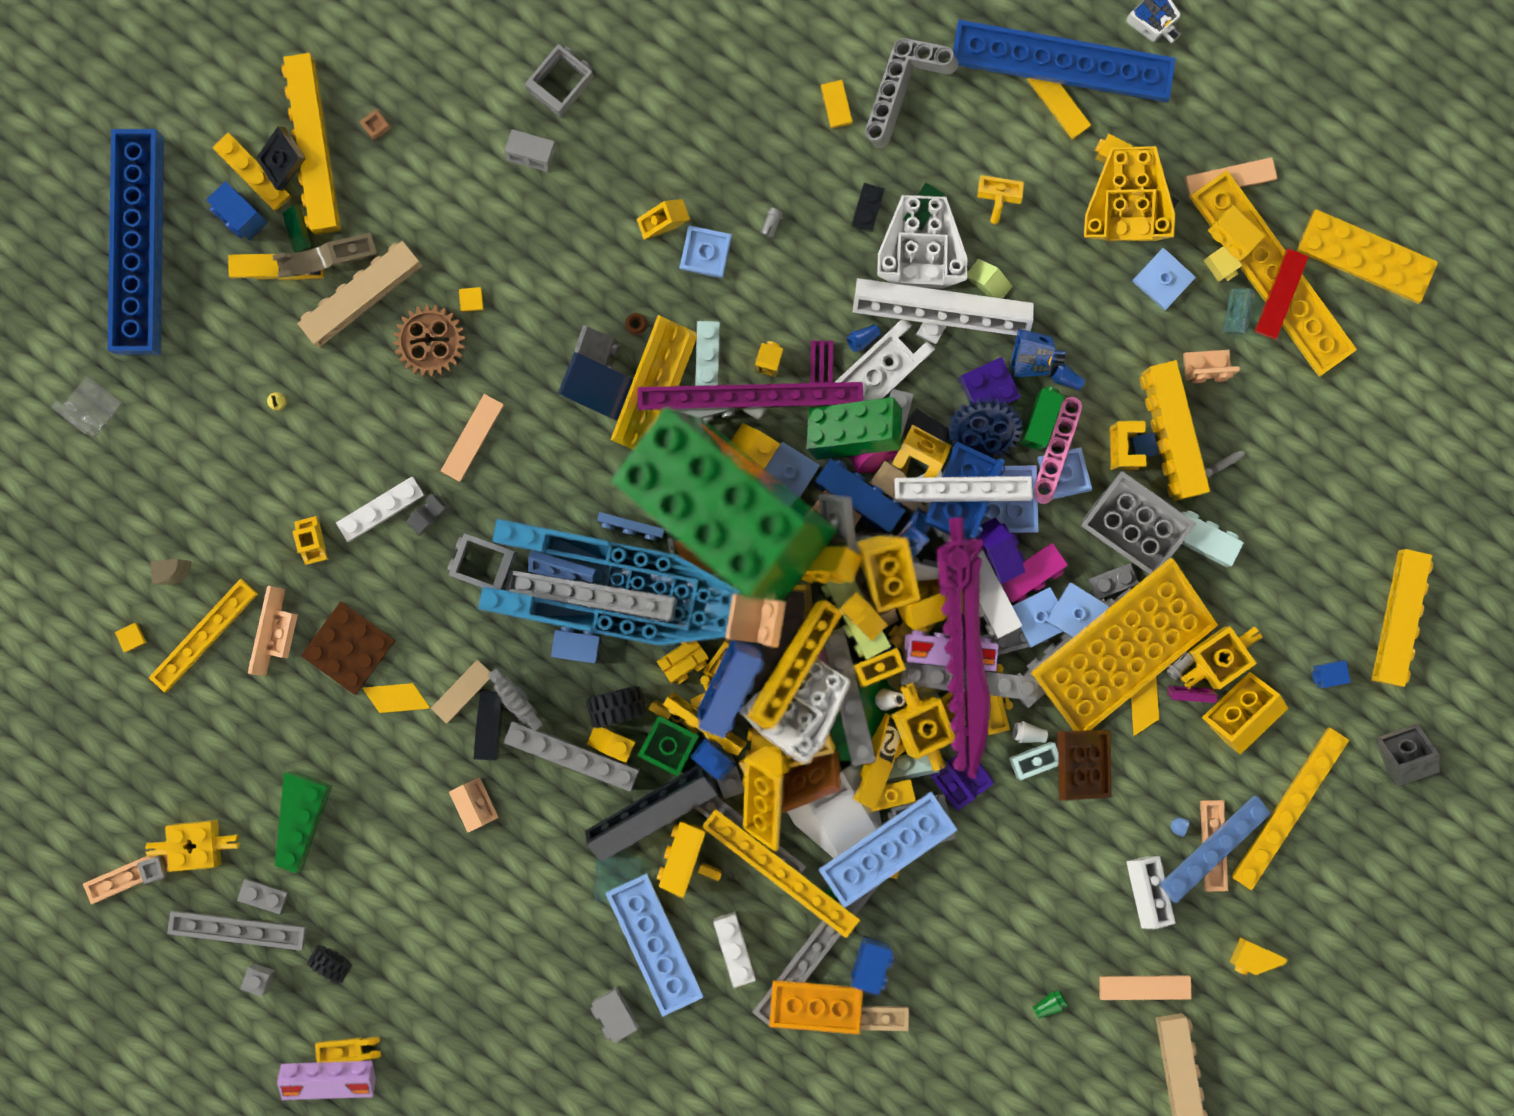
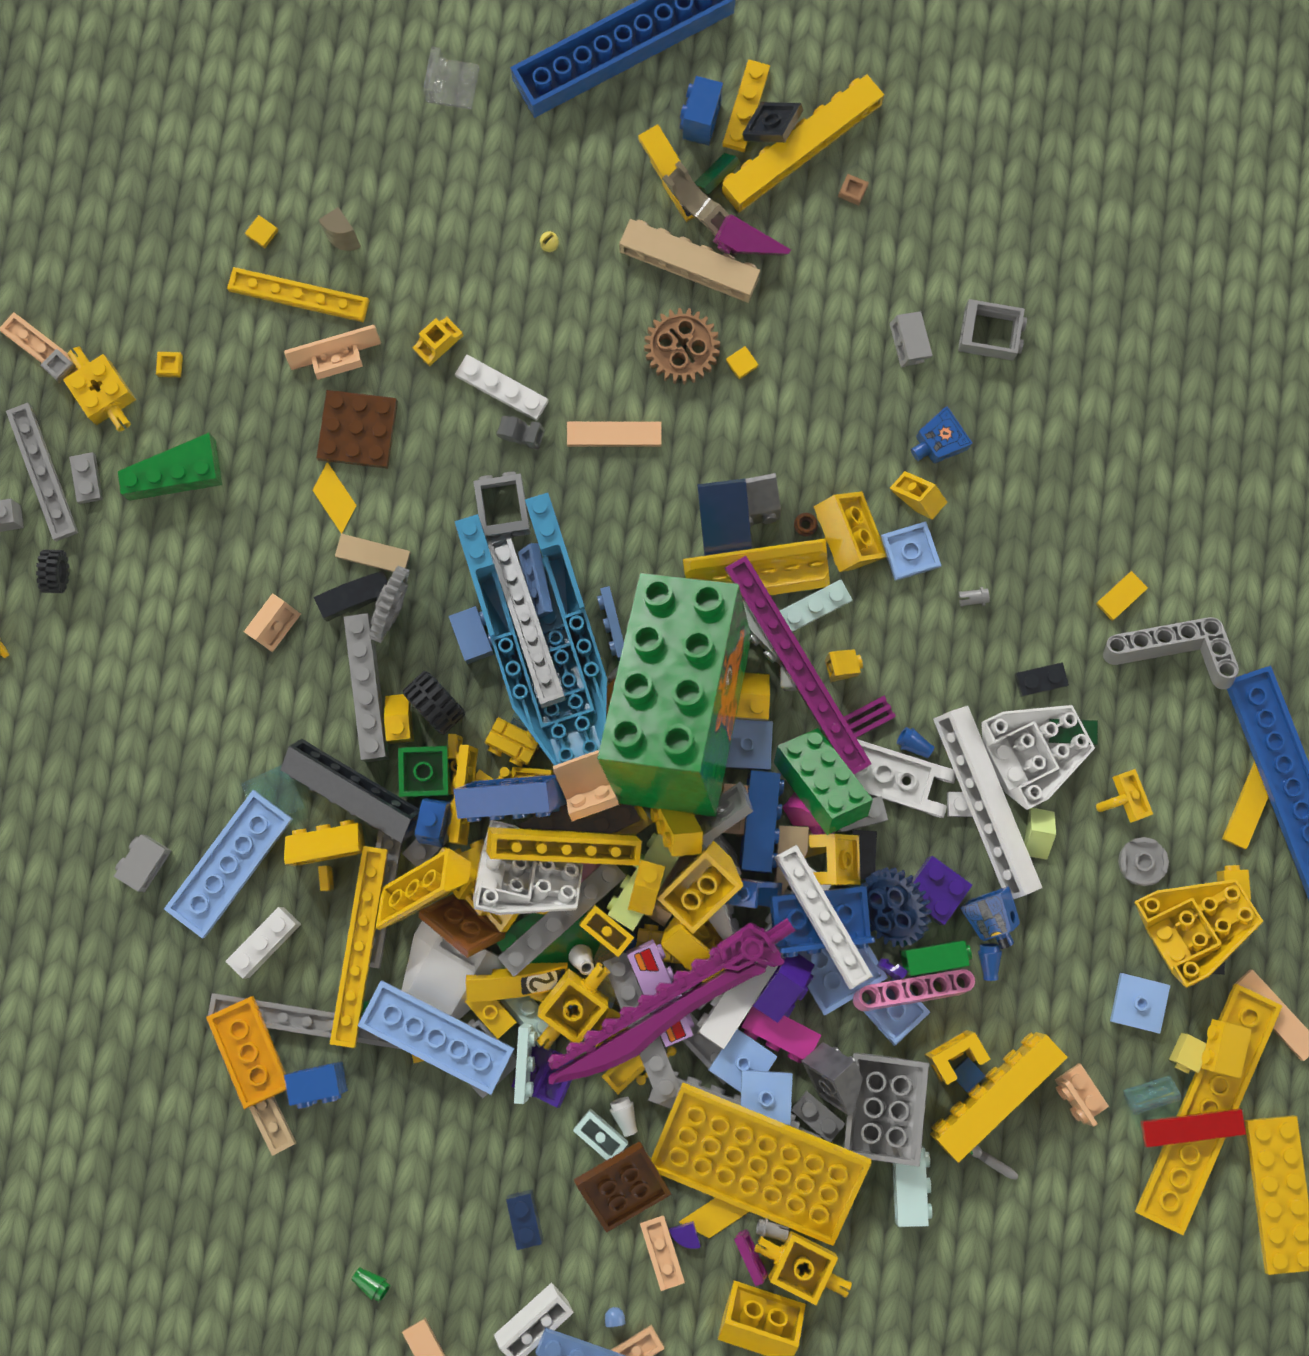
camera: 60 degrees right, 5 degrees down
none -> yellow tile [156,352,183,378]
none -> dark blue brick [506,1189,543,1250]
none -> light aqua plate [514,1024,537,1104]
none -> light nougat hinge [640,1215,685,1291]
none -> dark purple tile [669,1221,701,1249]
none -> magenta slope [713,214,791,256]
none -> flat silver slope [802,1042,863,1116]
none -> yellow slope [814,491,887,572]
none -> dark purple tile [876,959,907,980]
none -> torso [911,406,972,464]
none -> light grey tile [1118,837,1169,886]

